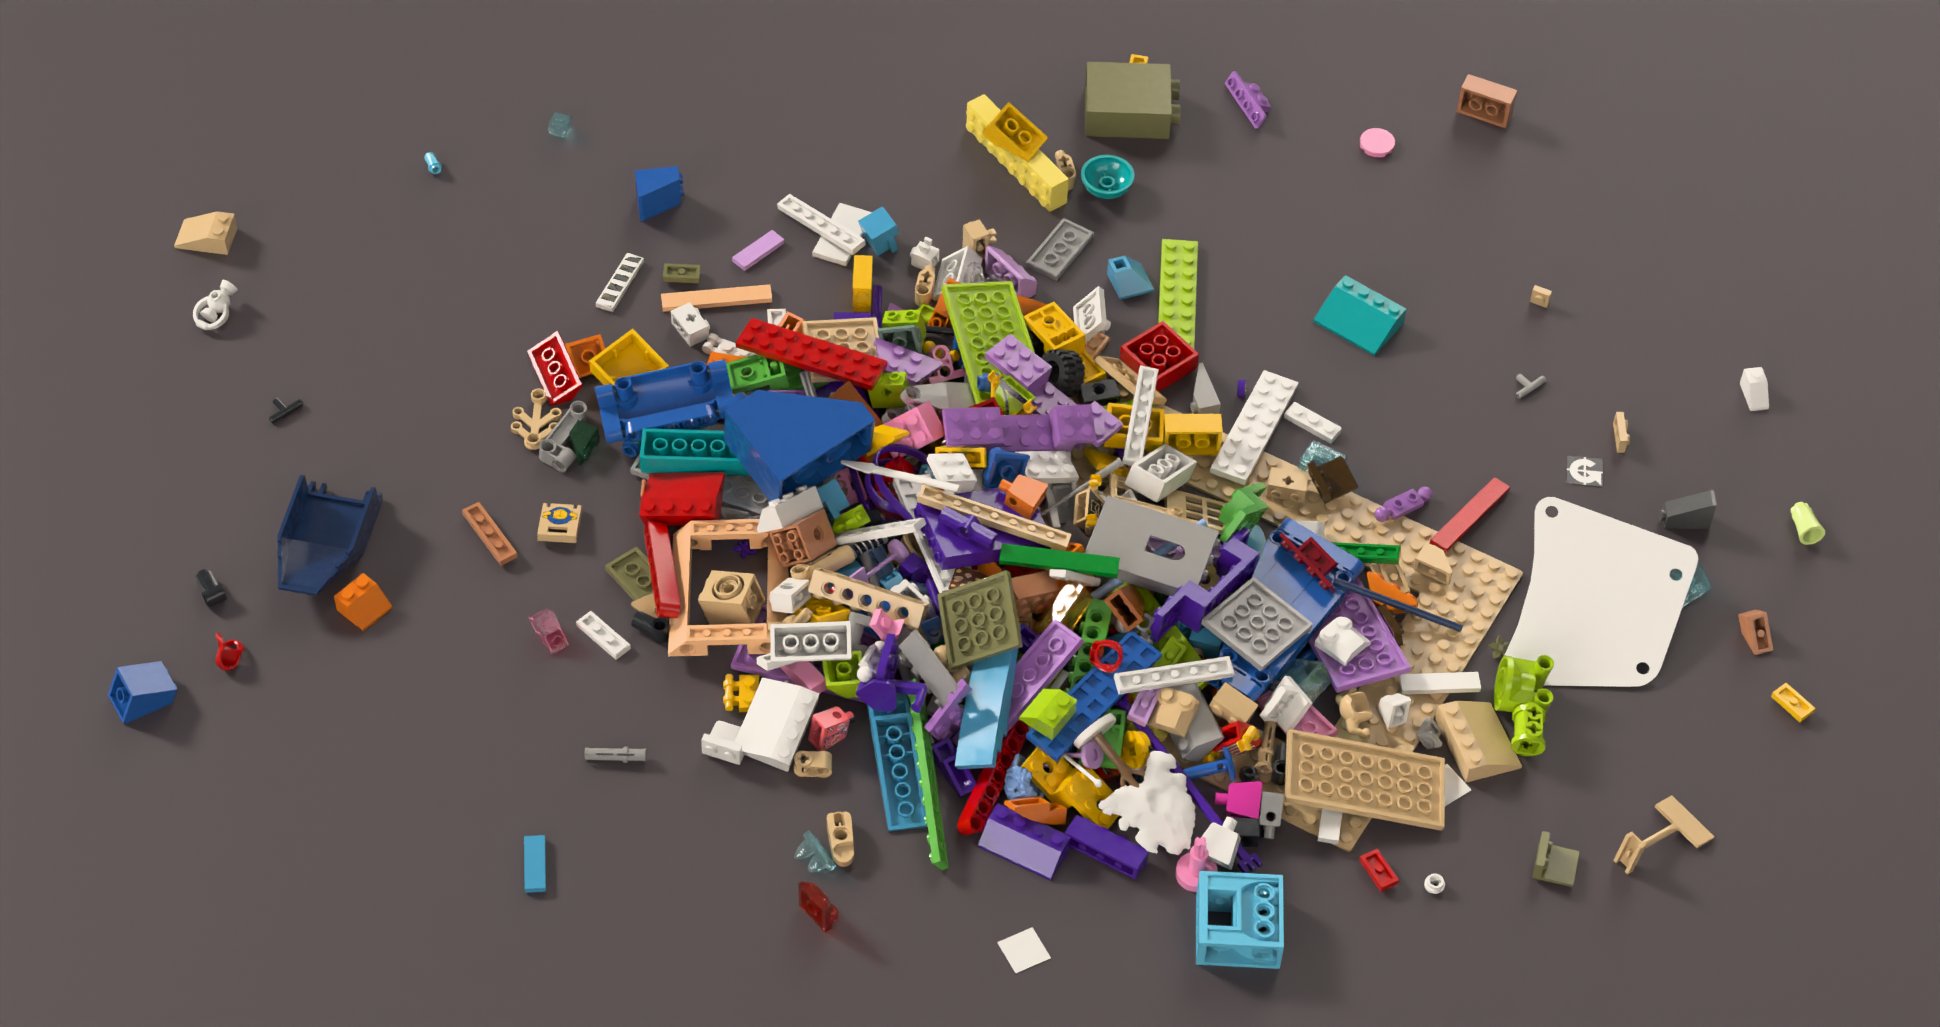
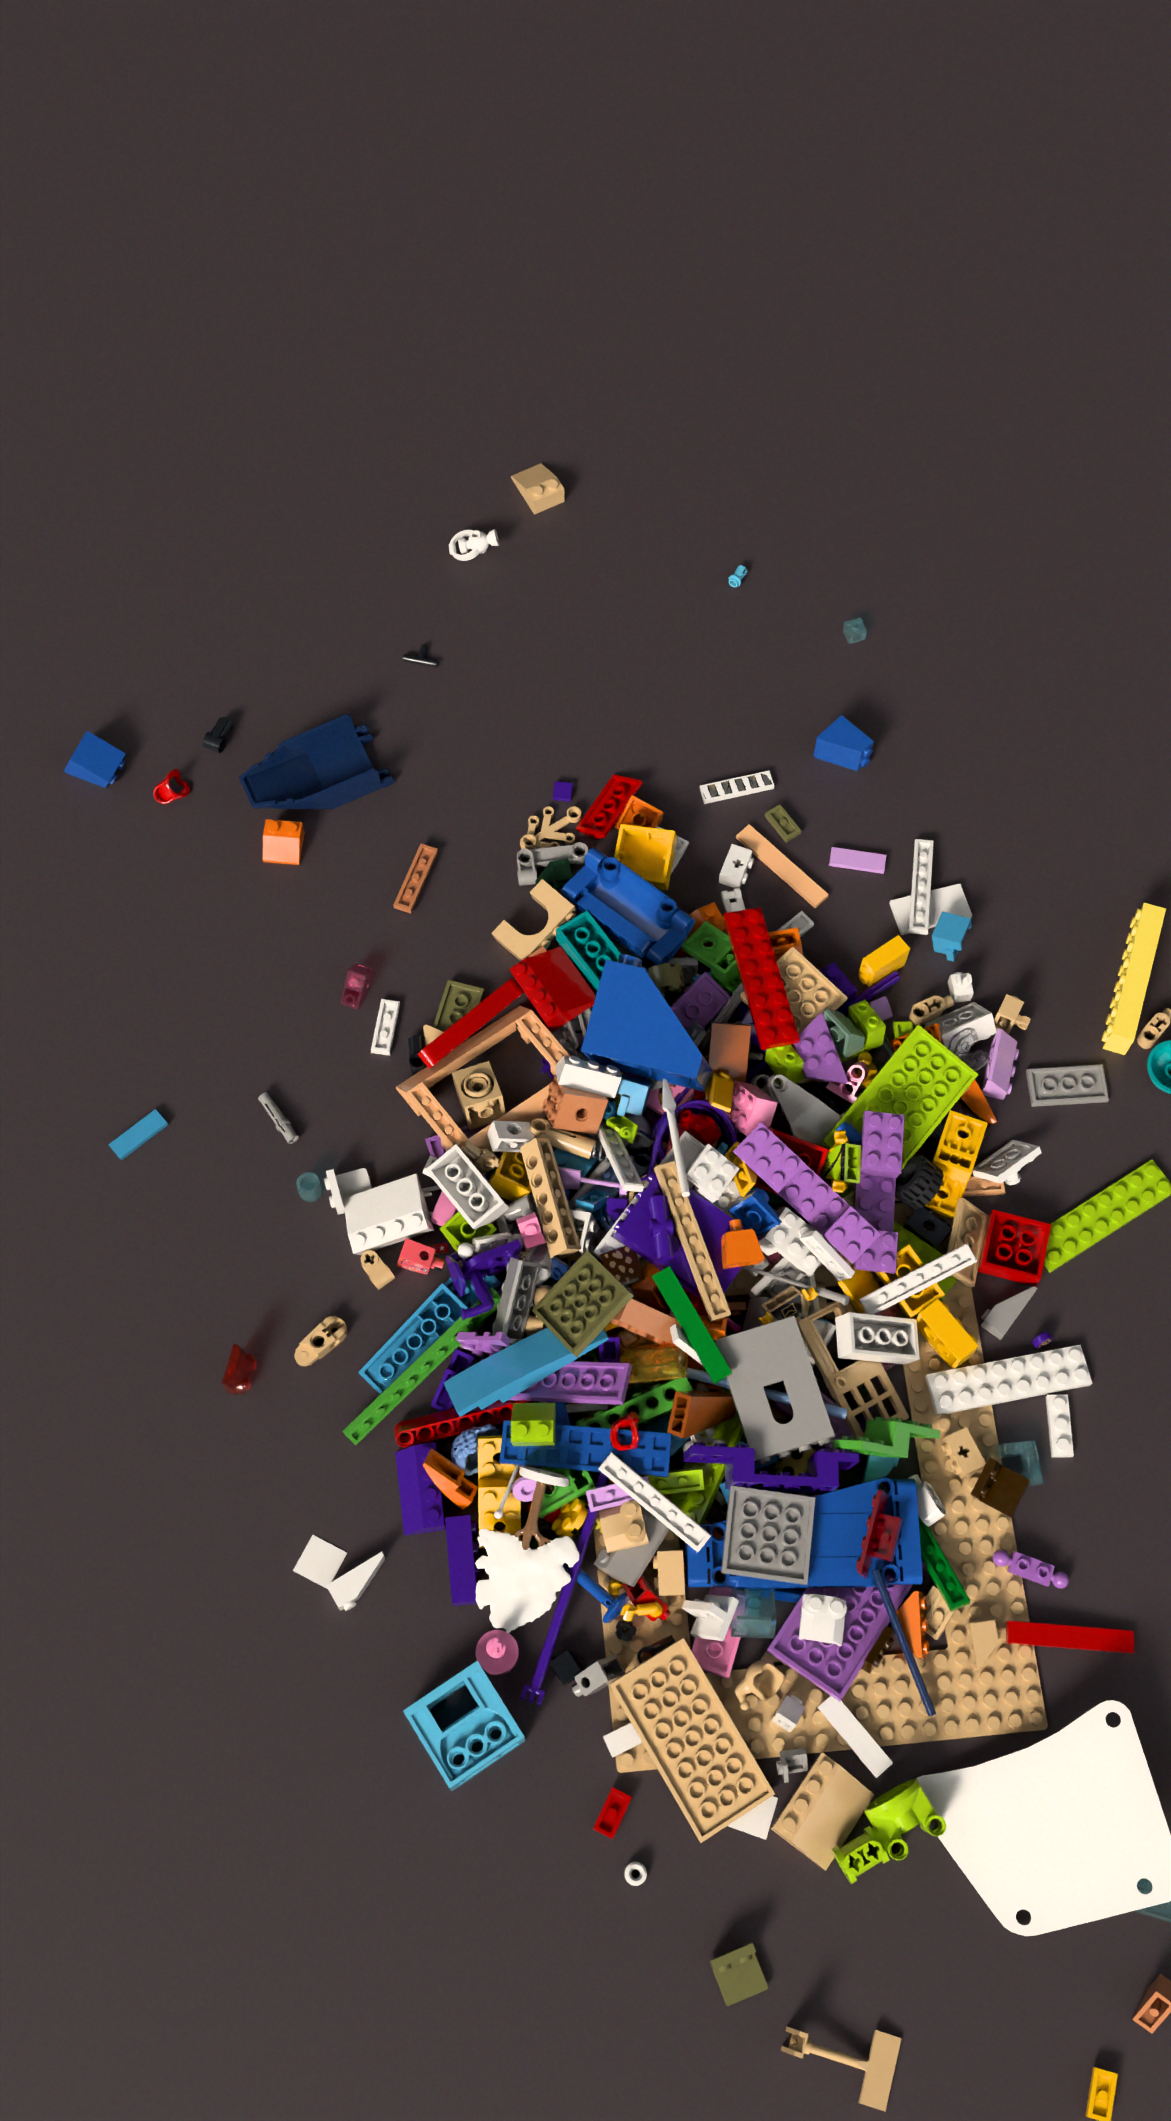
camera: 55 degrees right, 15 degrees up
tan container [537,503,582,543] -> none
yellow plate [723,674,759,712] -> none
clear light blue tile [794,830,837,872] -> none
yellow slope [982,102,1048,161] -> none
dark azure slope [1107,256,1154,300] -> none
white torso [1200,816,1241,870] -> none
dark pink torso [1215,782,1262,819] -> none
tan pin [1254,721,1277,774] -> none
olive plant [1488,635,1510,659] -> none
none -> clear light blue piece [296,1172,322,1202]
none -> white slope [326,1552,385,1611]
none -> tan arch [491,879,577,961]
none -> dark purple tile [553,781,573,802]
none -> white plate [800,1230,855,1281]

